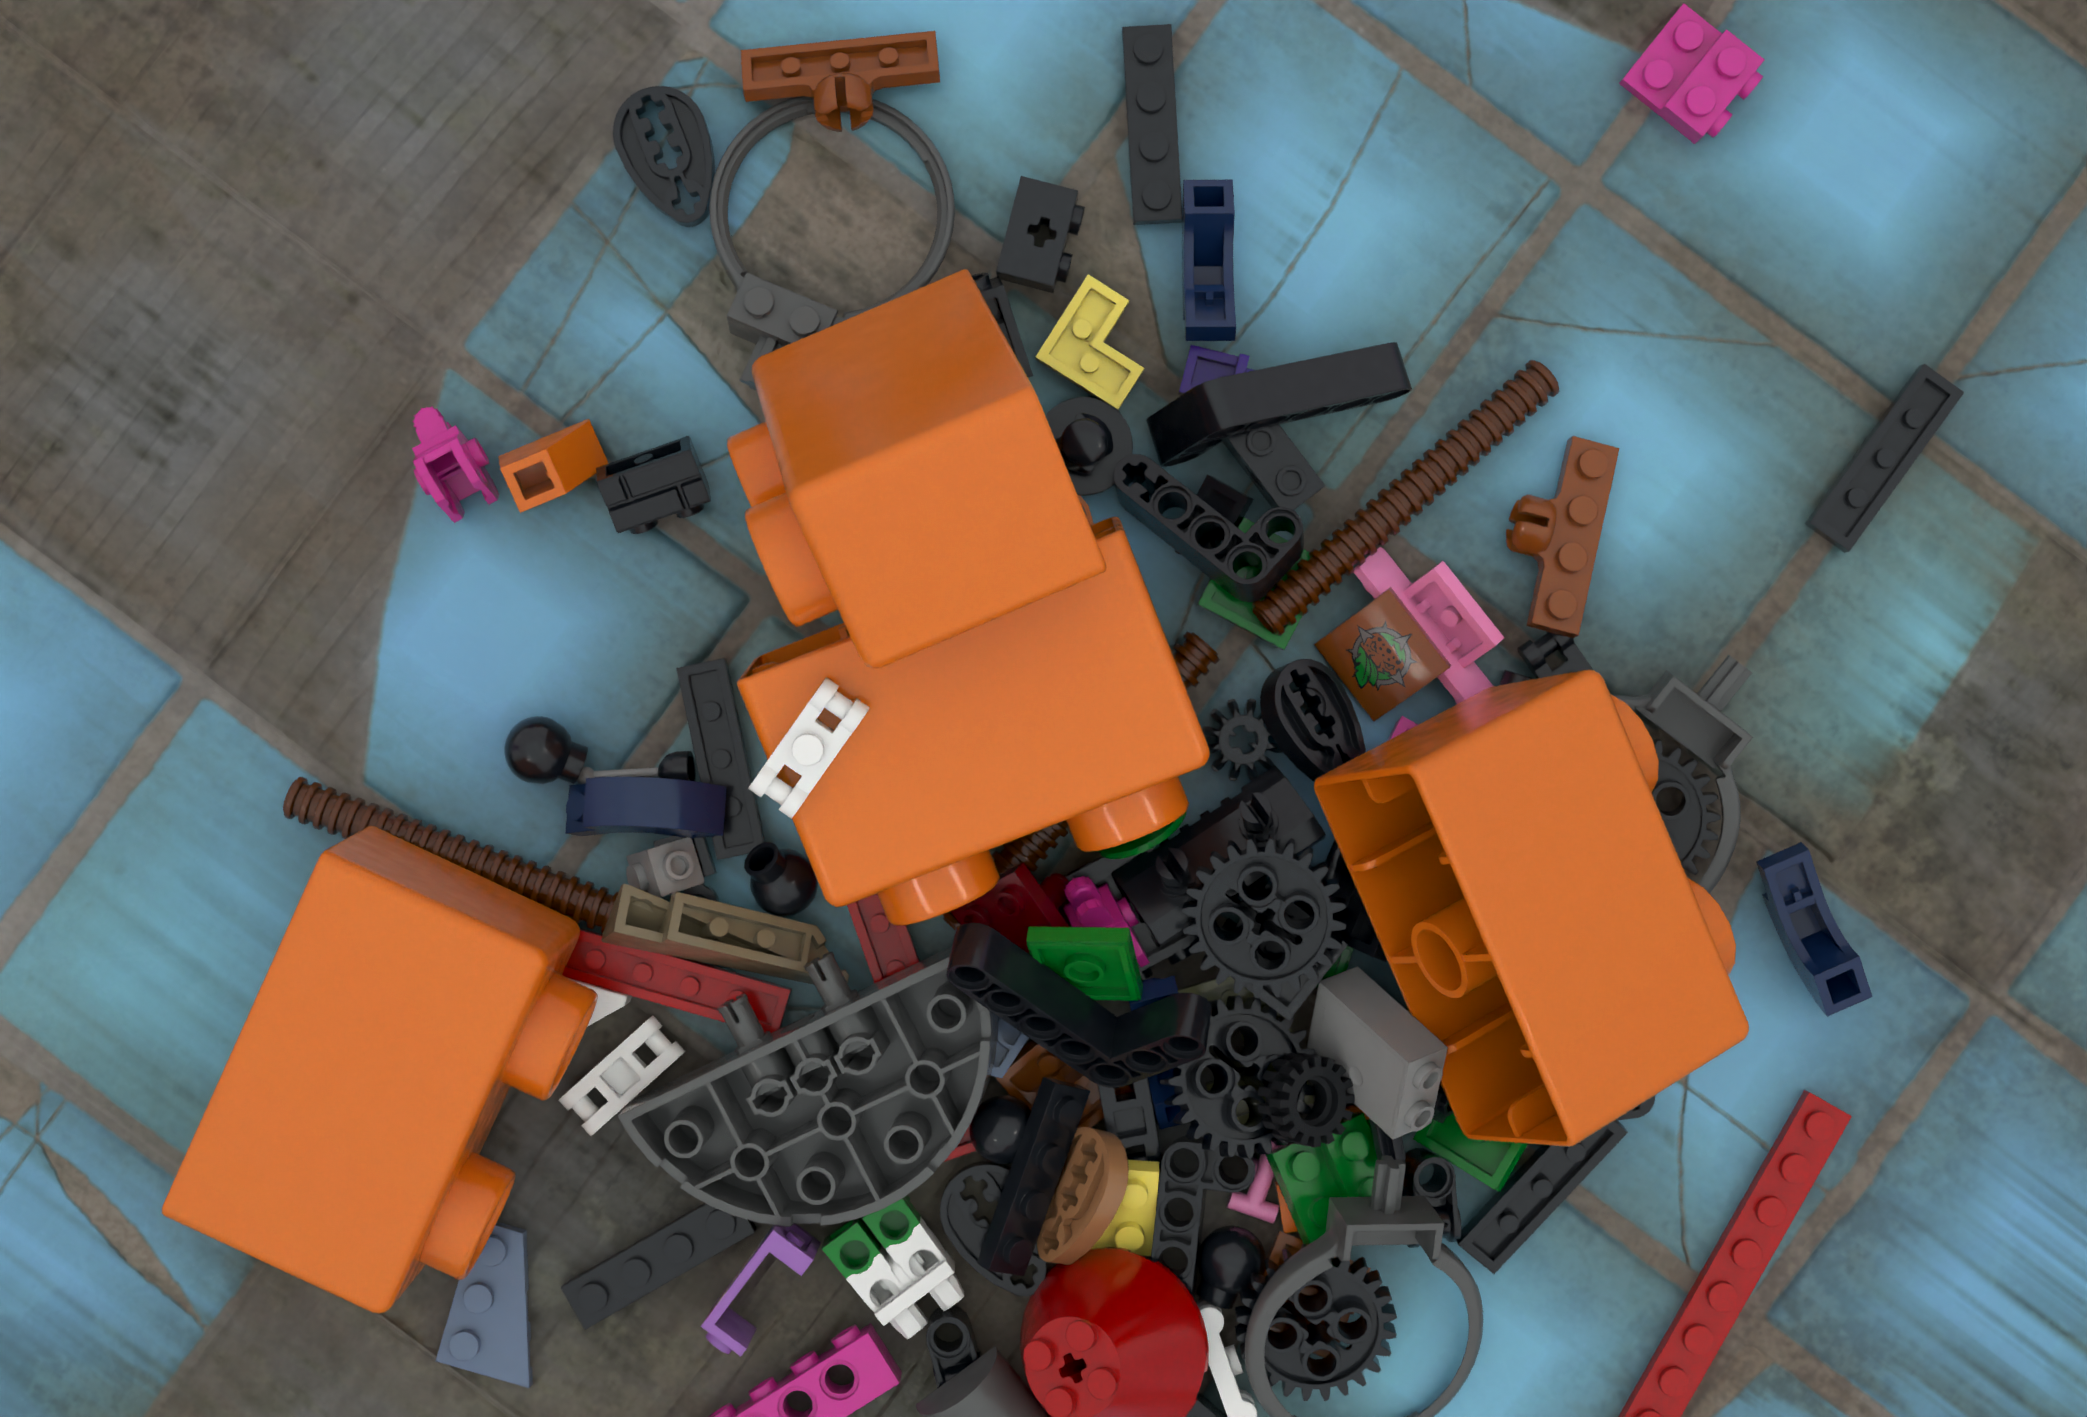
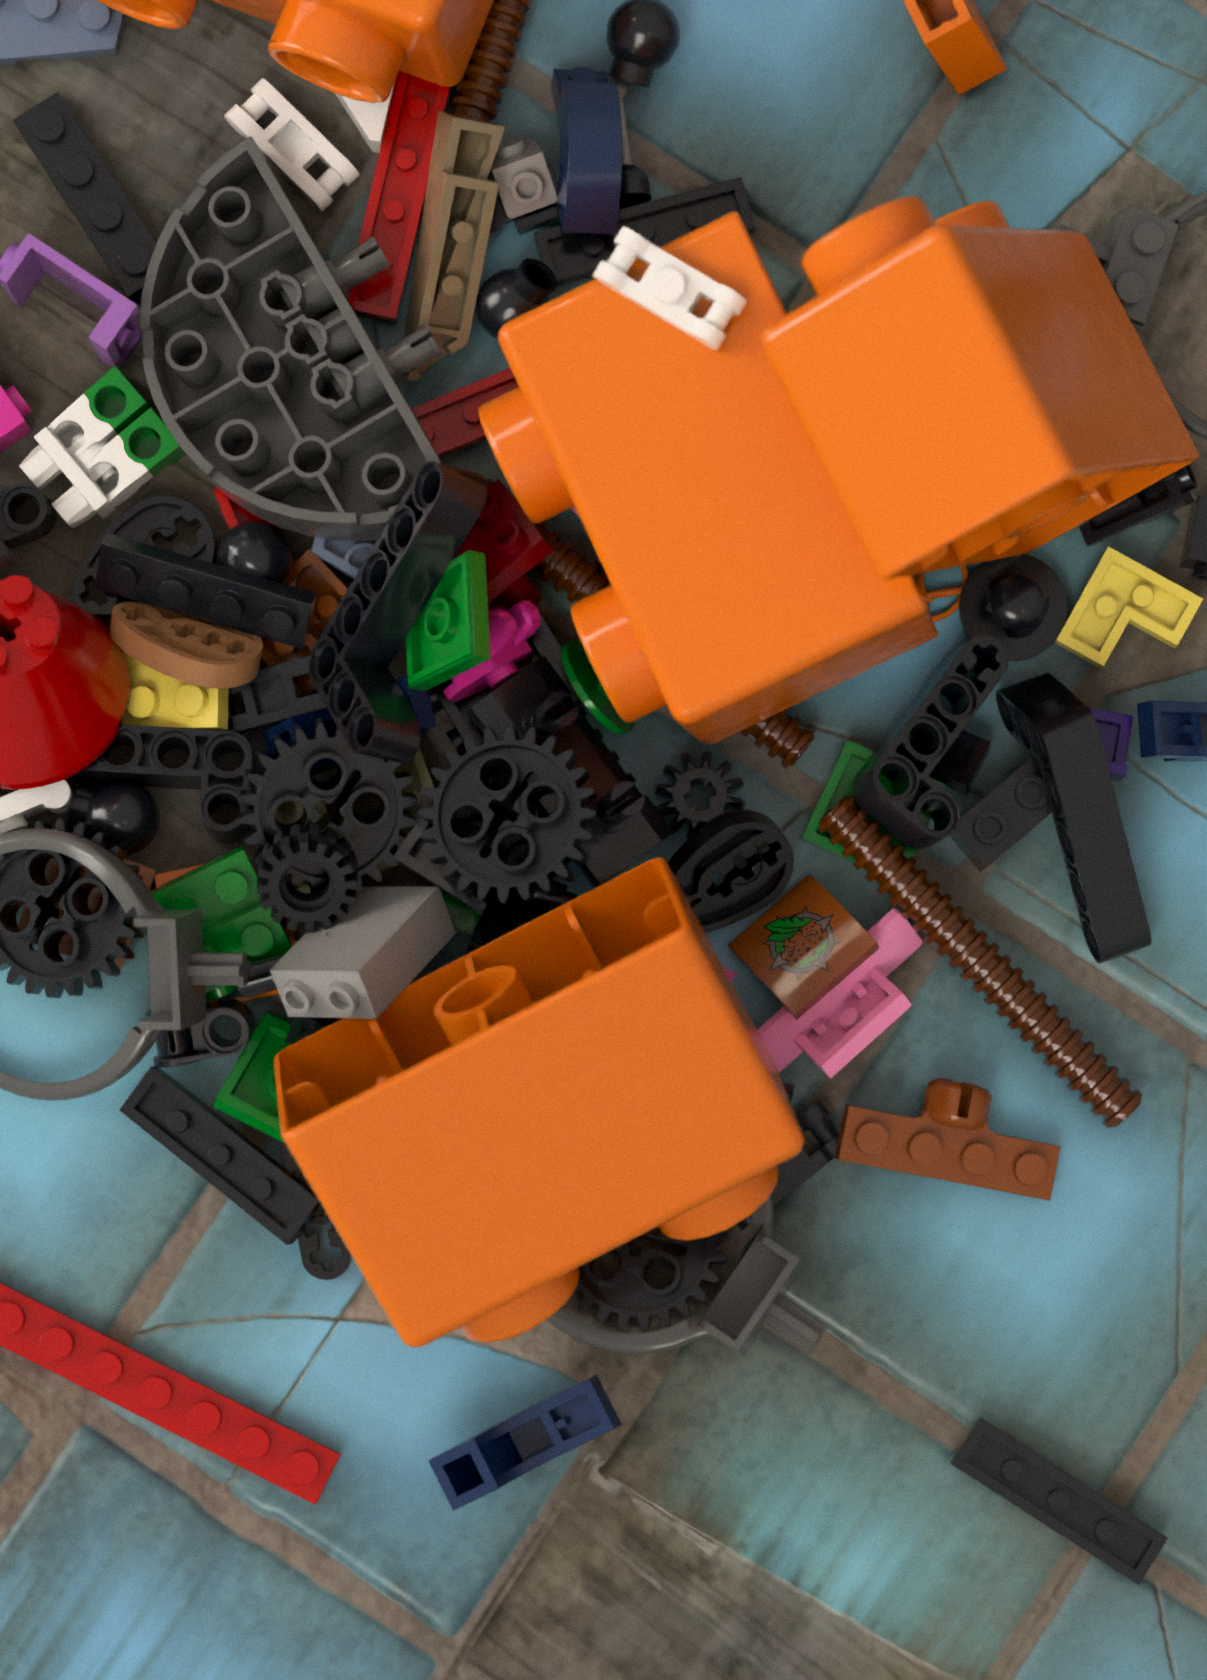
camera: 85 degrees right, 5 degrees down
black brick [596,436,711,534] -> none
bright pink piece [1226,1141,1282,1224] -> none

